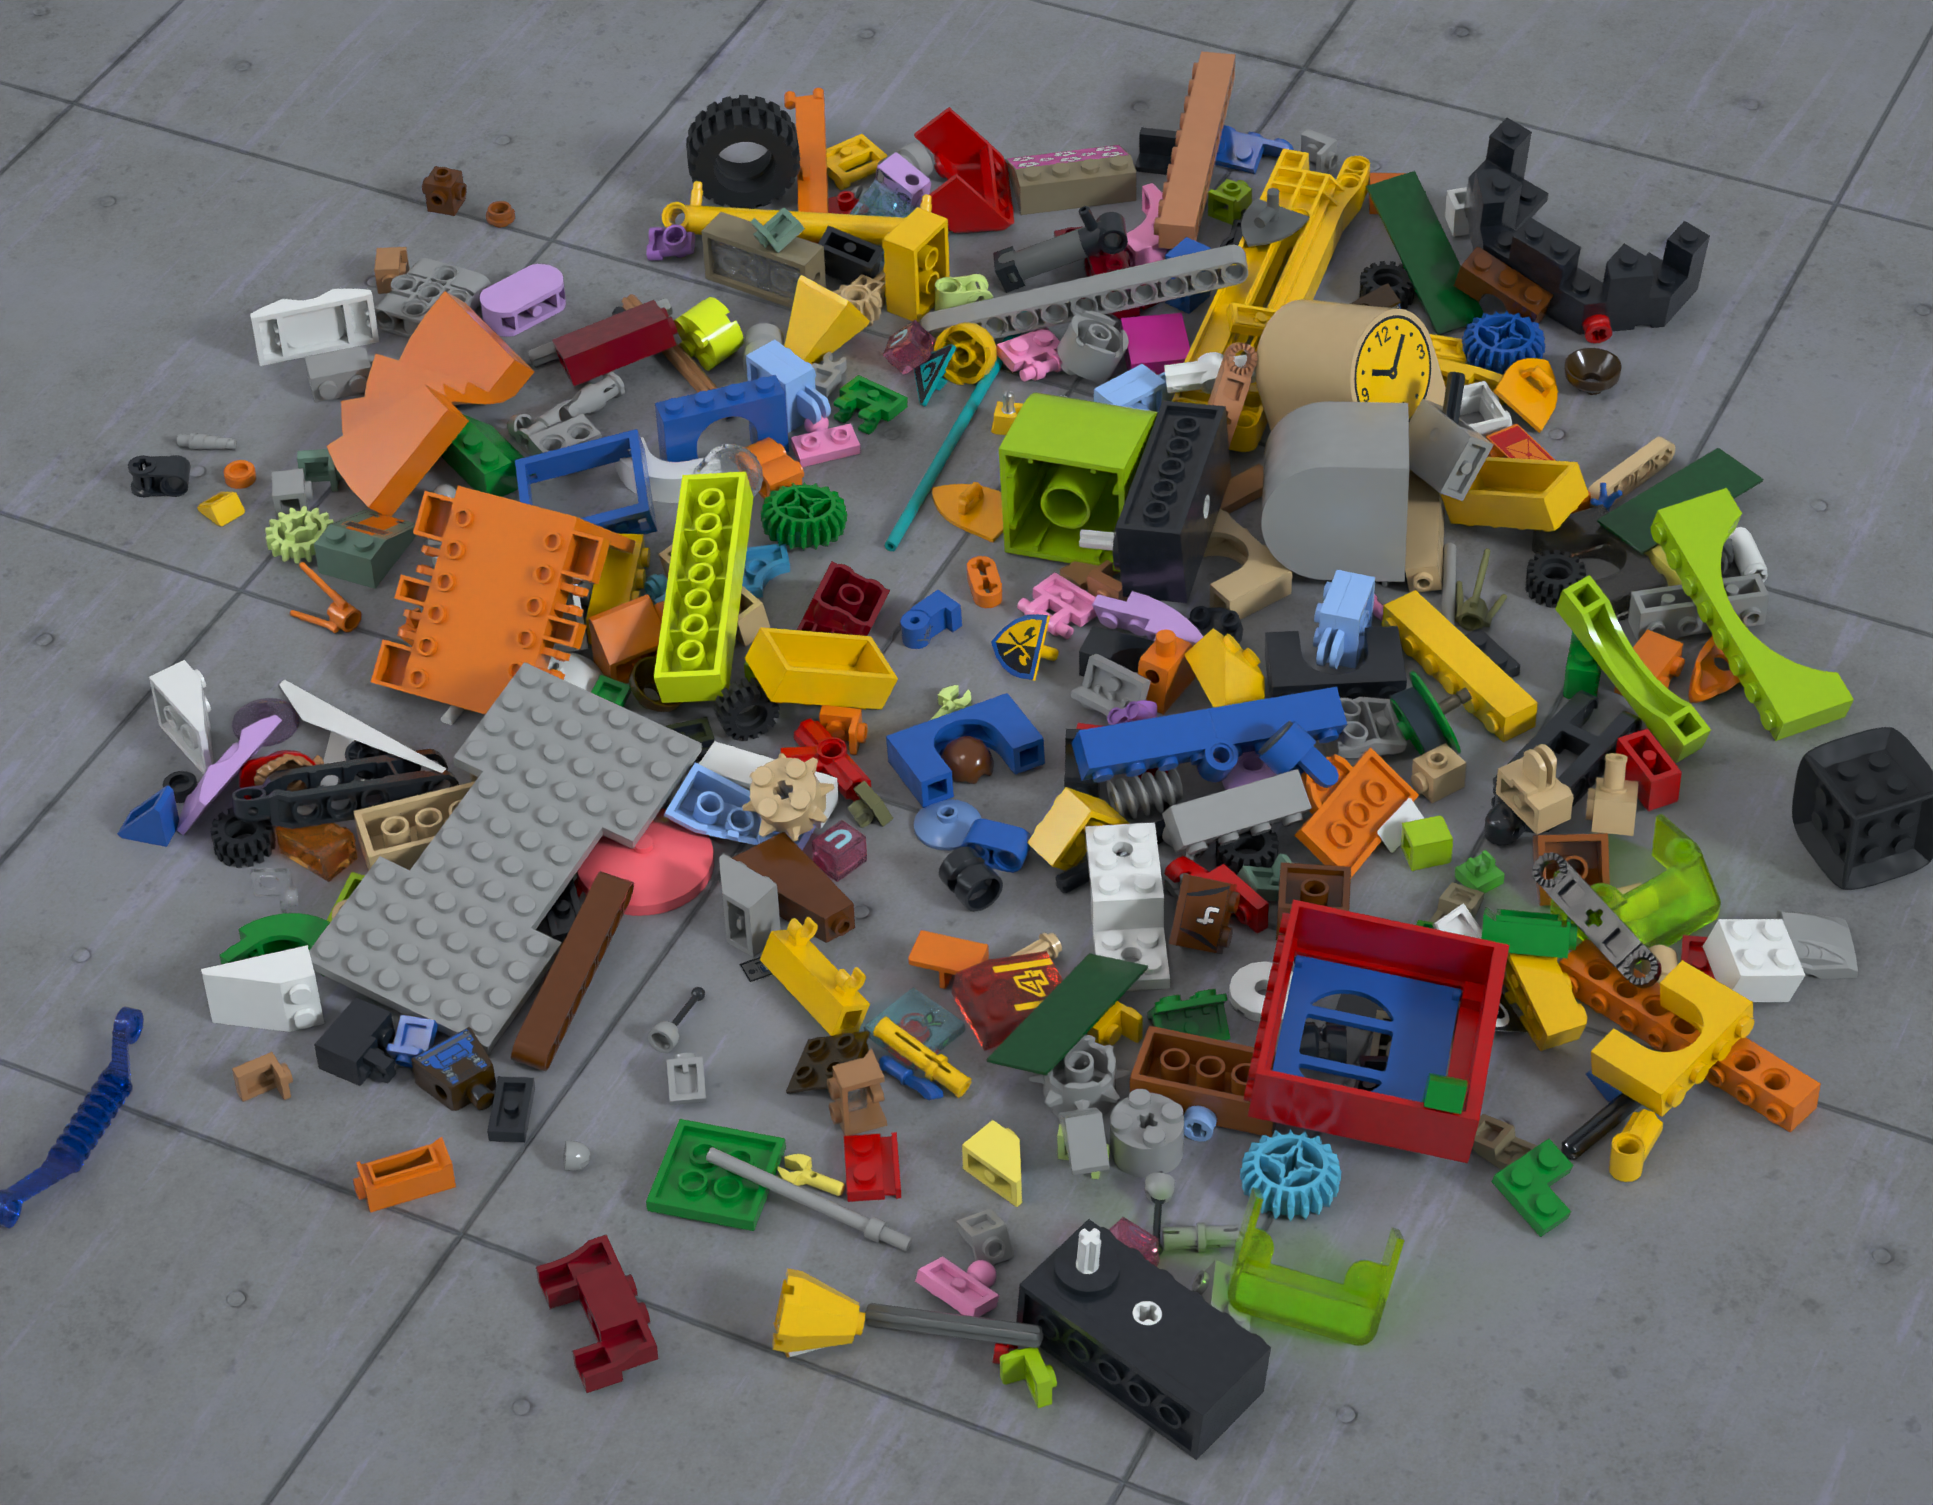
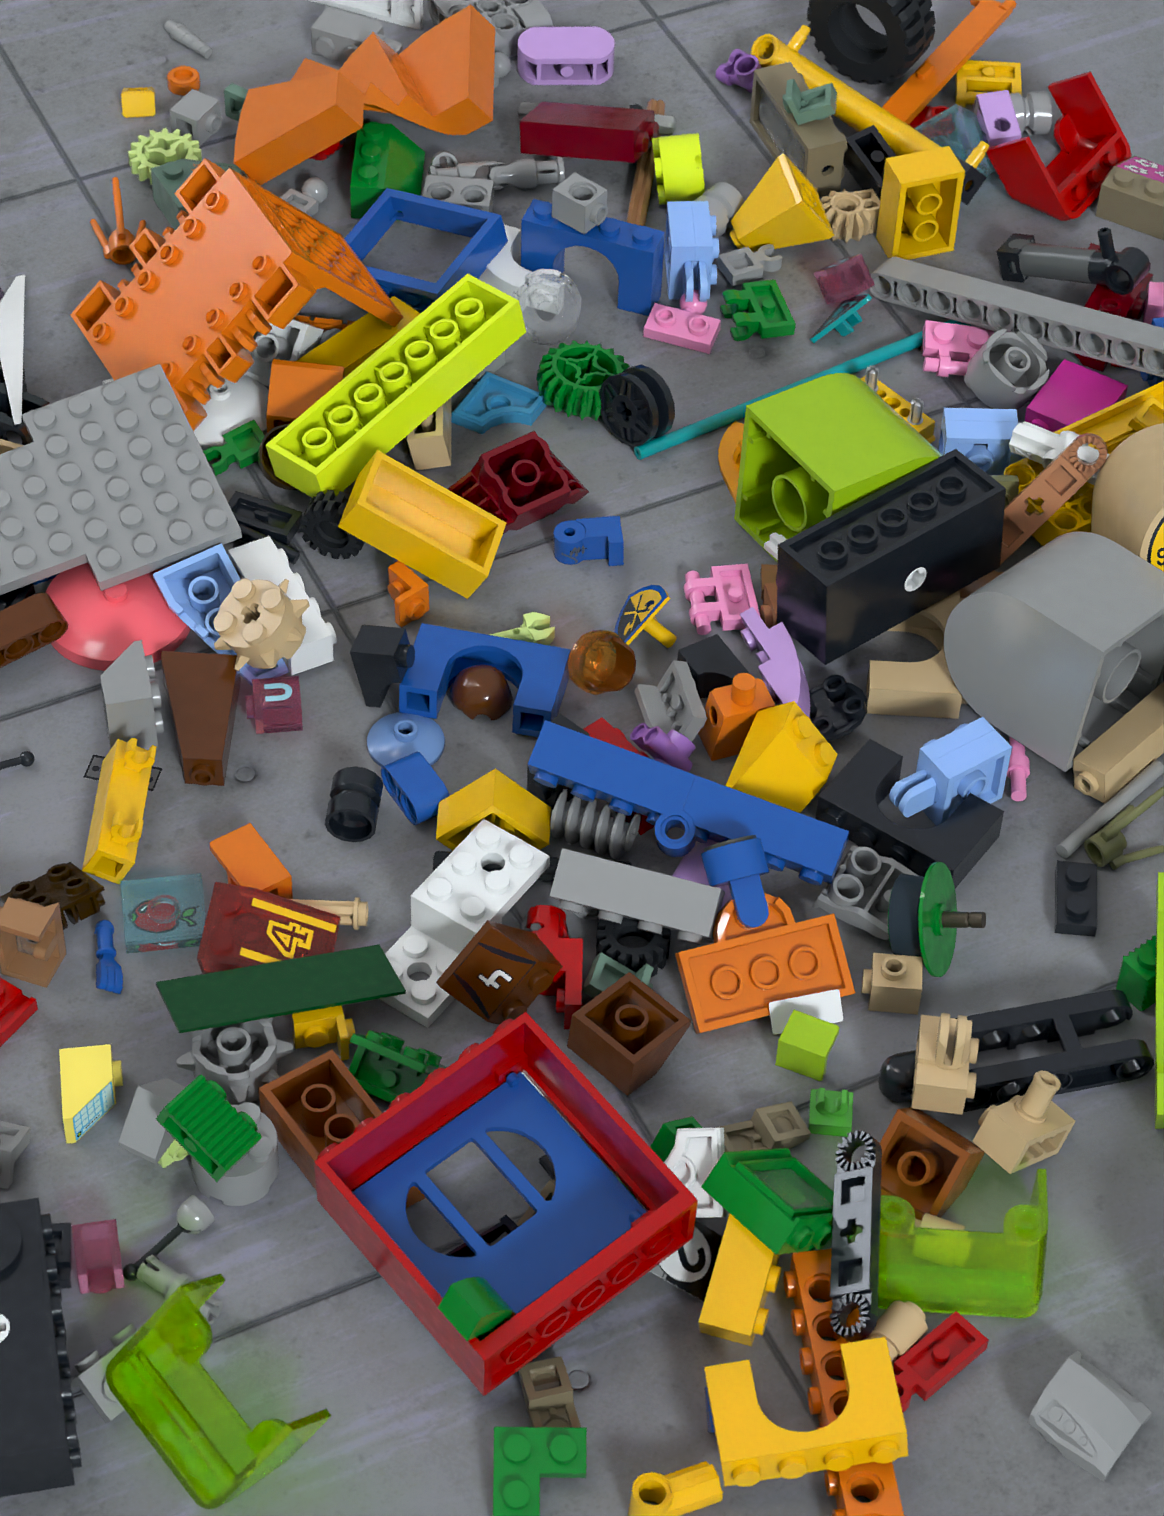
camera: 35 degrees right, 5 degrees up
black piece [128,455,191,498] -> none
orange brick [736,437,804,499] -> none
red piece [781,718,871,802] -> none
olive tile [848,781,894,828] -> none
yellow pin [873,1016,972,1098] -> none
yellowish green piece [934,274,993,311] -> none
yellow cylinder [934,322,997,385] -> none
orange beam [967,556,1002,608] -> none
light blue bush [1184,1106,1217,1142] -> none
medium azure gear [1240,1128,1341,1222] -> none
black wheel [1299,1022,1347,1069] -> none
yellow brick [1381,590,1538,742] -> none
black axle [1561,1093,1641,1160] -> none
red brick [1616,728,1682,811] -> none
white brick [1703,919,1805,1003] -> none
none -> green brick [156,1074,262,1182]
none -> black arch [350,625,415,708]
none -> light grey brick [552,172,608,235]
none -> clear orange piece [568,629,636,695]
none -> black wheel [599,365,675,447]

